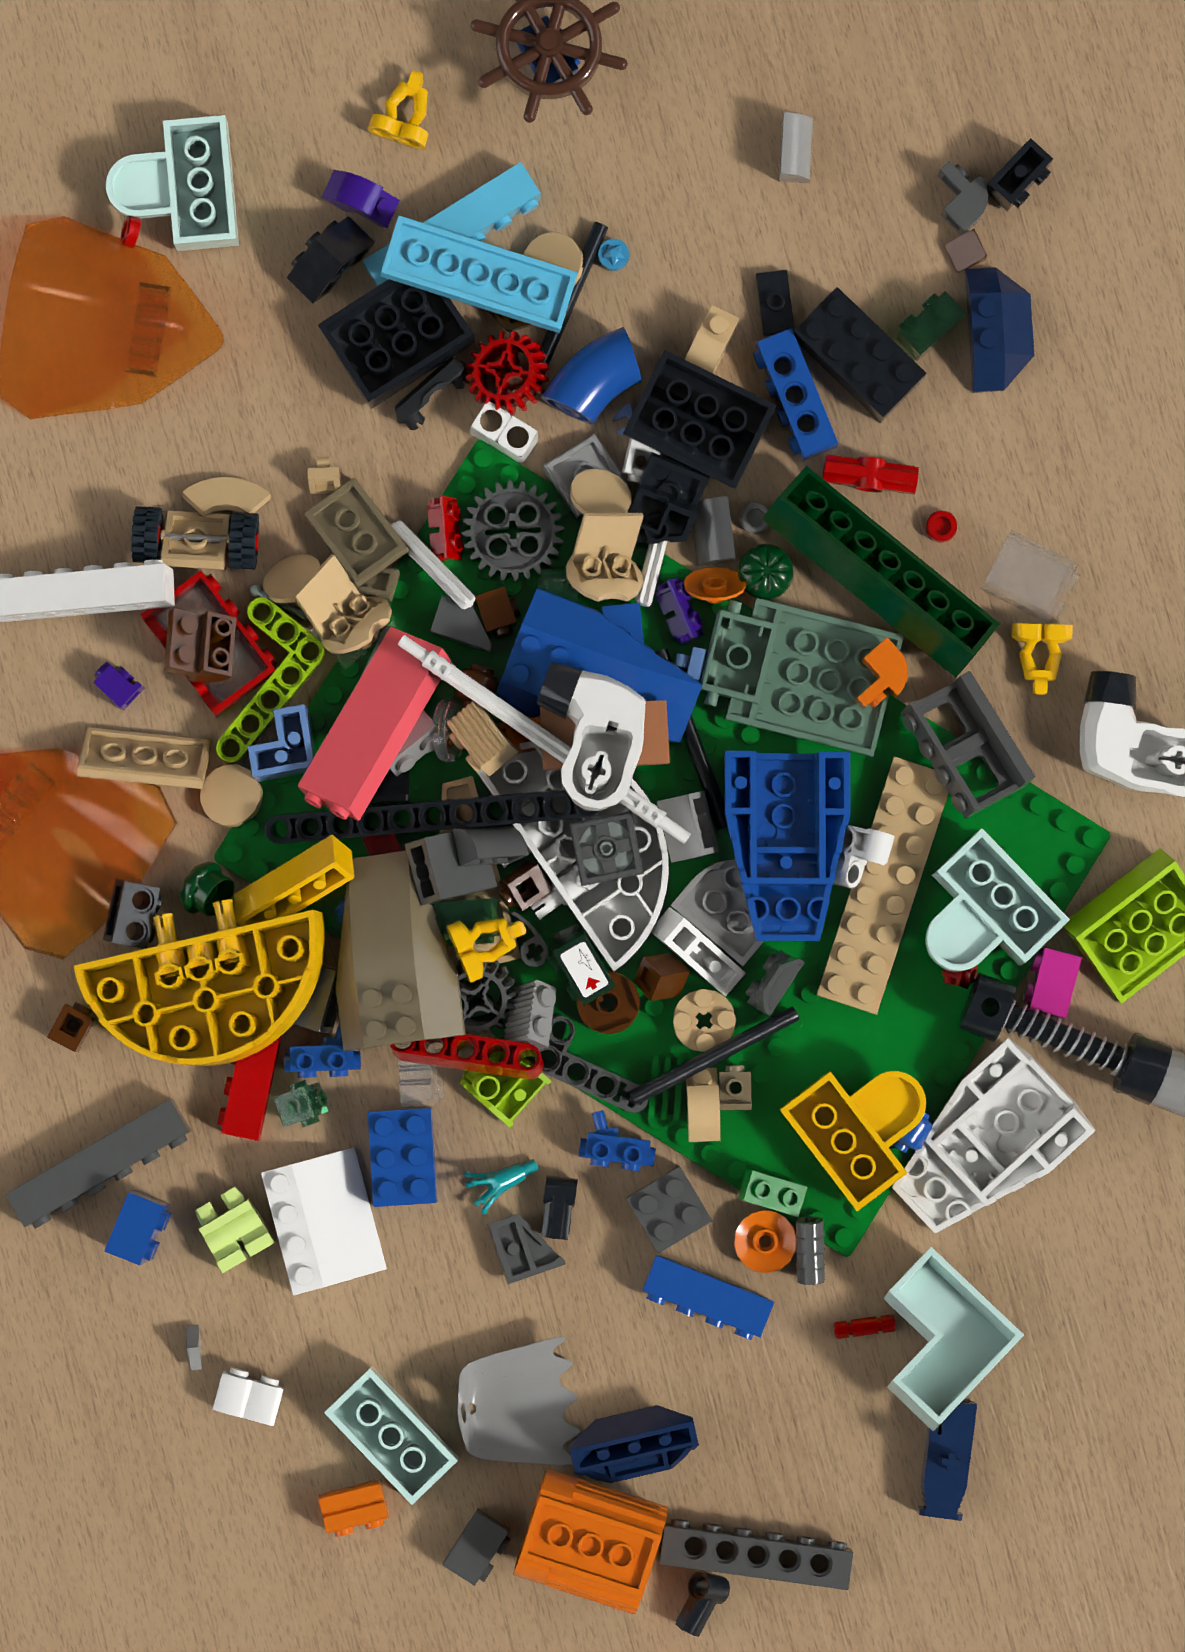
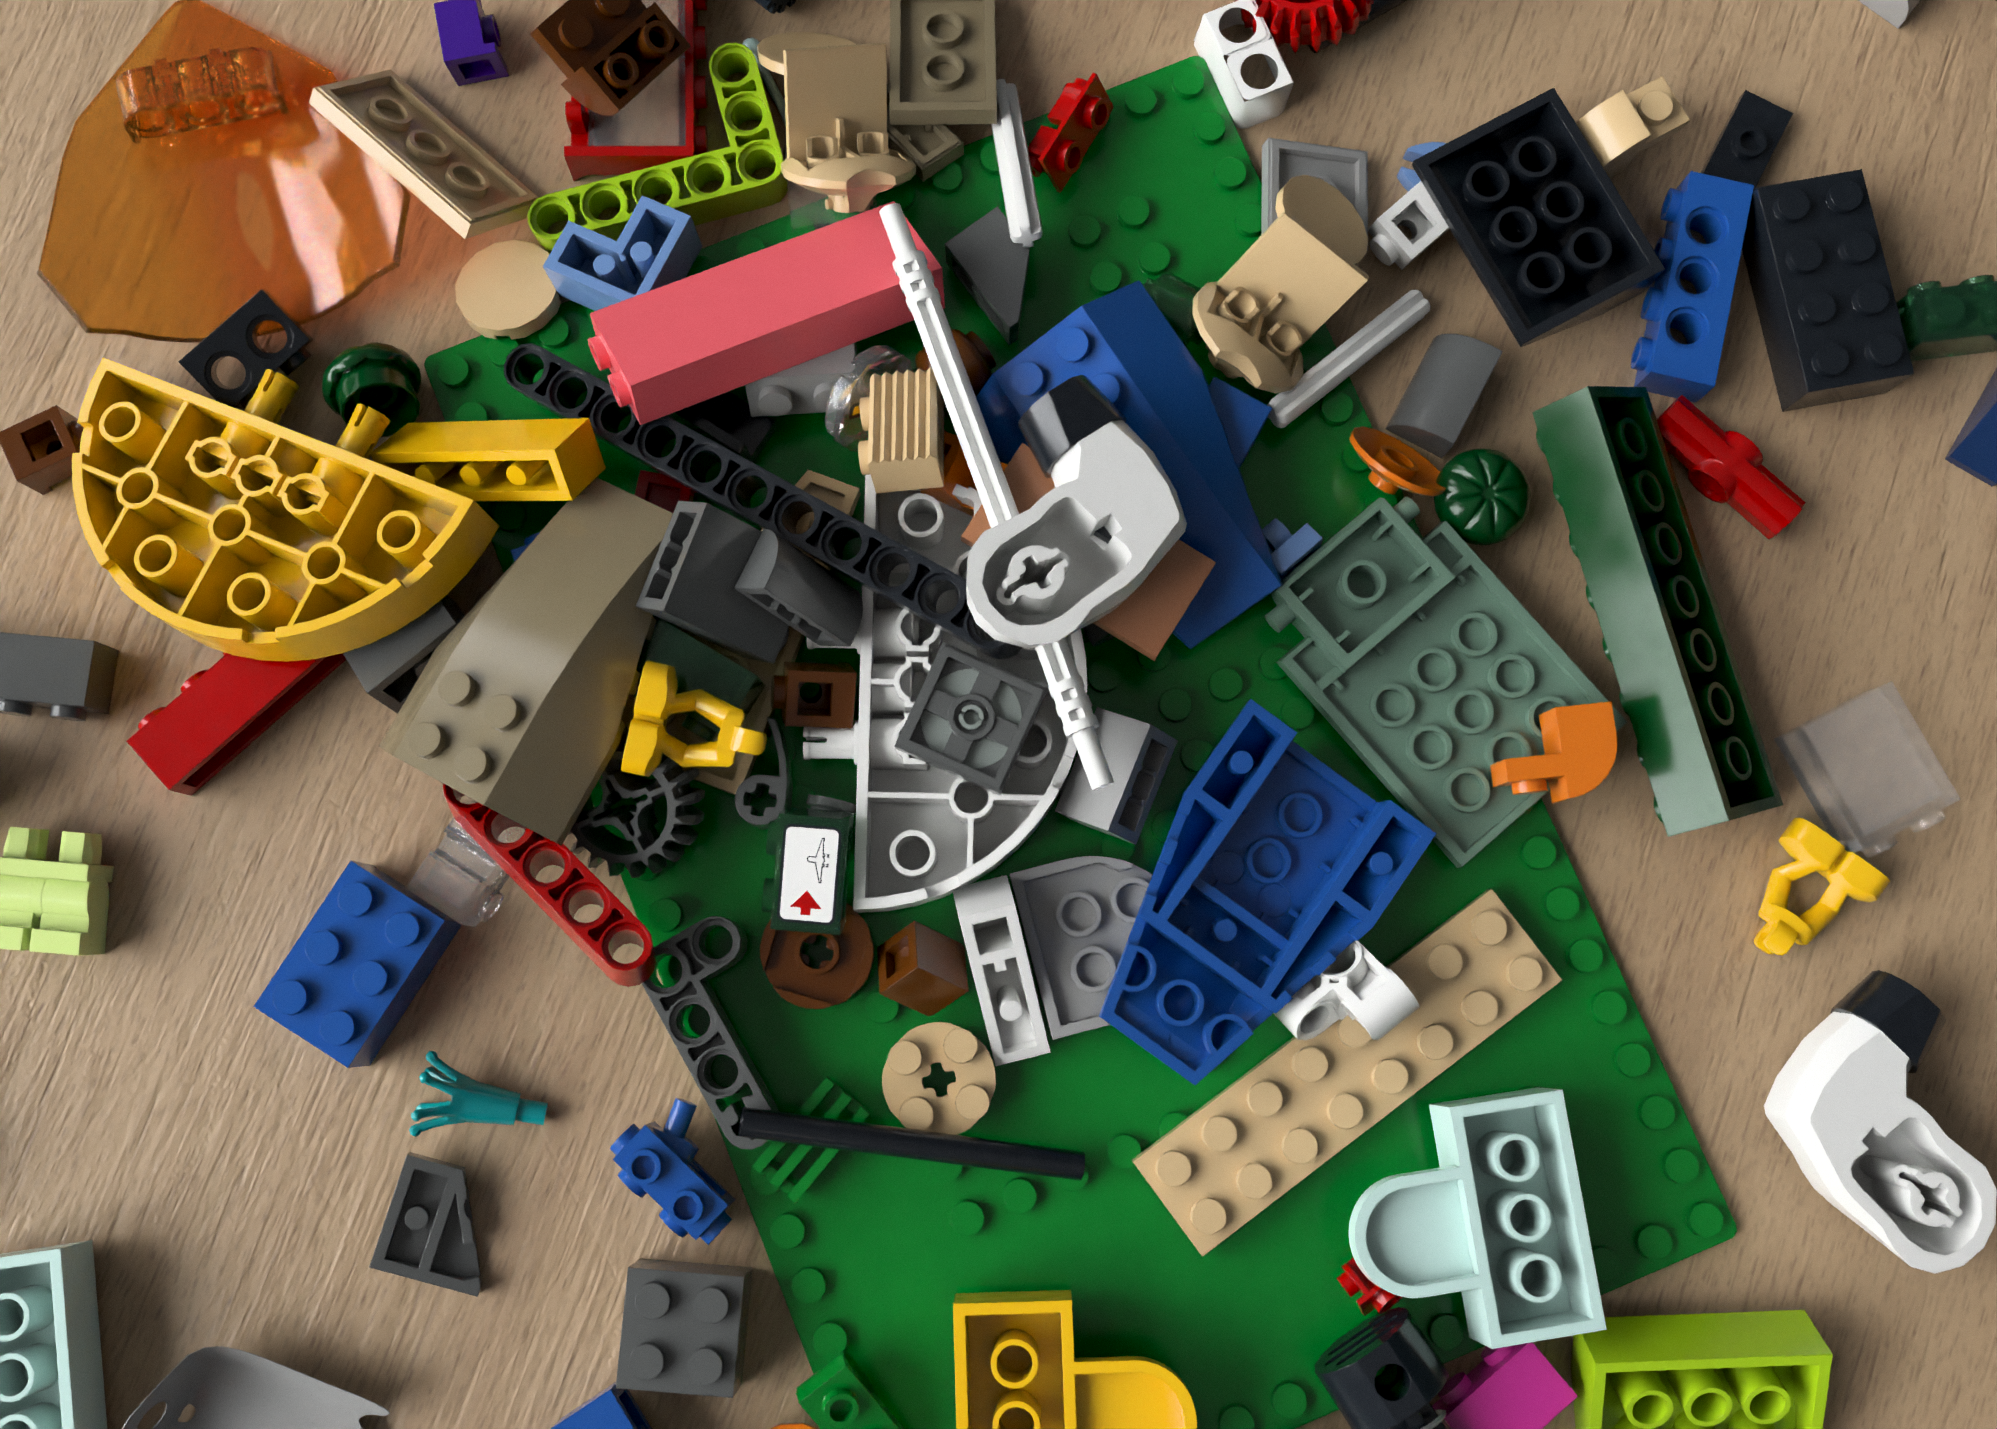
camera: 40 degrees right, 5 degrees down
white slope [261,1147,387,1296] -> none
clear green brick [274,1080,330,1128] -> none
blue brick [284,1023,361,1078] -> none
lime slope [460,1036,552,1128] -> none
dark grey gear [462,480,564,583] -> none
reddish brown brick [475,586,521,637] -> none
light grey brick [504,980,556,1050] -> none
blue brick [541,327,642,424] -> none
black piece [541,1175,578,1240] -> none
black slope [627,452,710,544] -> none
dark purple hinge [655,578,704,645] -> none
black piece [655,648,727,830] -> none
tan brick [686,1068,720,1142] -> none
dark tan brick [719,1066,752,1110] -> none
light grey tile [739,502,769,534] -> none
dark grey slope [745,950,805,1016] -> none
dark grey window [901,671,1036,819] -> none
red tile [925,510,957,543] -> none

